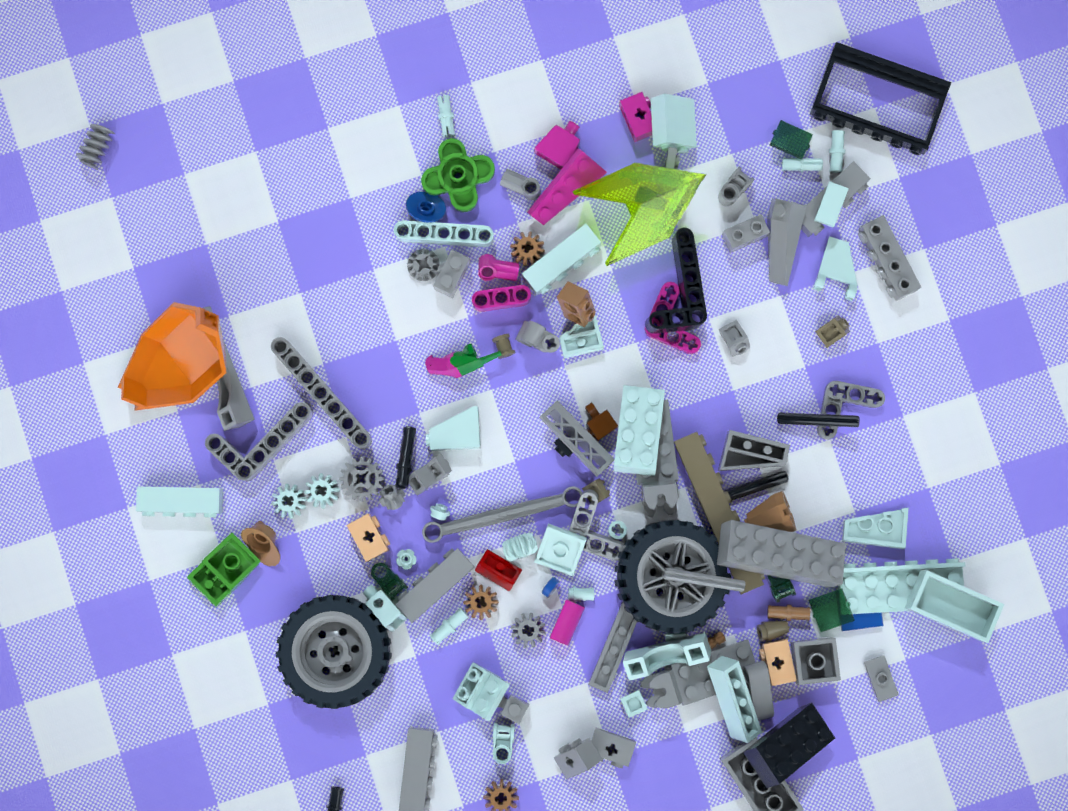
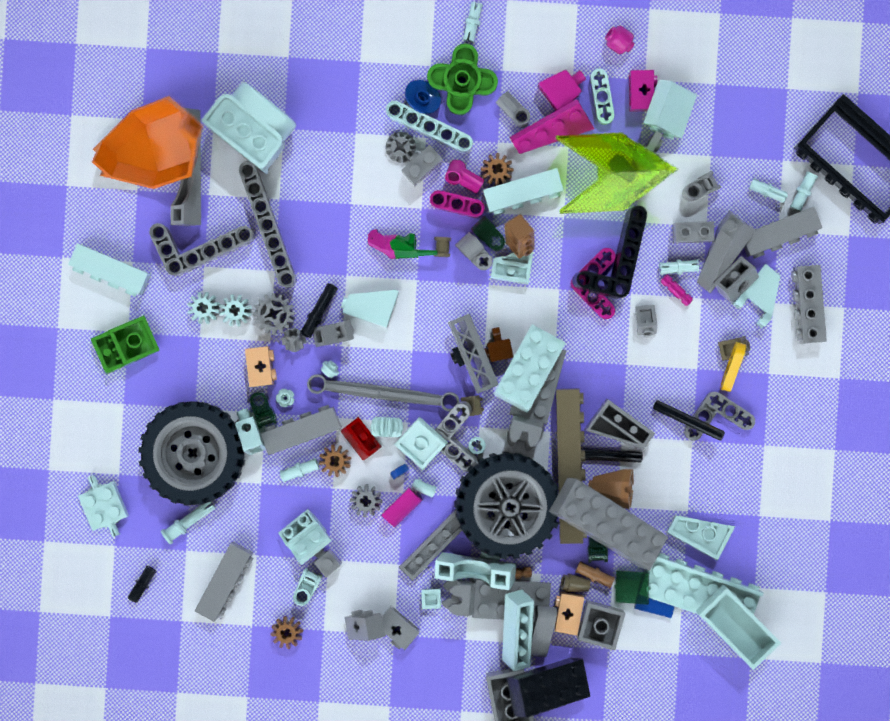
camera: 15 degrees right, 5 degrees up
medium nougat piece [241,521,281,566] -> none
light grey axle [663,568,745,592] -> none
clear green piece [770,120,813,160] -> none
light aqua tile [814,181,849,228] -> none
light grey plate [864,655,899,702] -> none
none -> light aqua plate [78,475,129,537]
none -> light aqua pin [161,501,216,545]
none -> light aqua brick [201,82,296,174]
none -> clear green piece [471,216,505,251]
none -> light aqua beam [590,68,614,125]
none -> dark pink head [605,25,635,54]
none -> light aqua pin [659,259,699,275]
none -> dark pink axle [660,274,693,306]
none -> light grey brick [714,256,759,303]
none -> yellow beam [720,342,746,392]

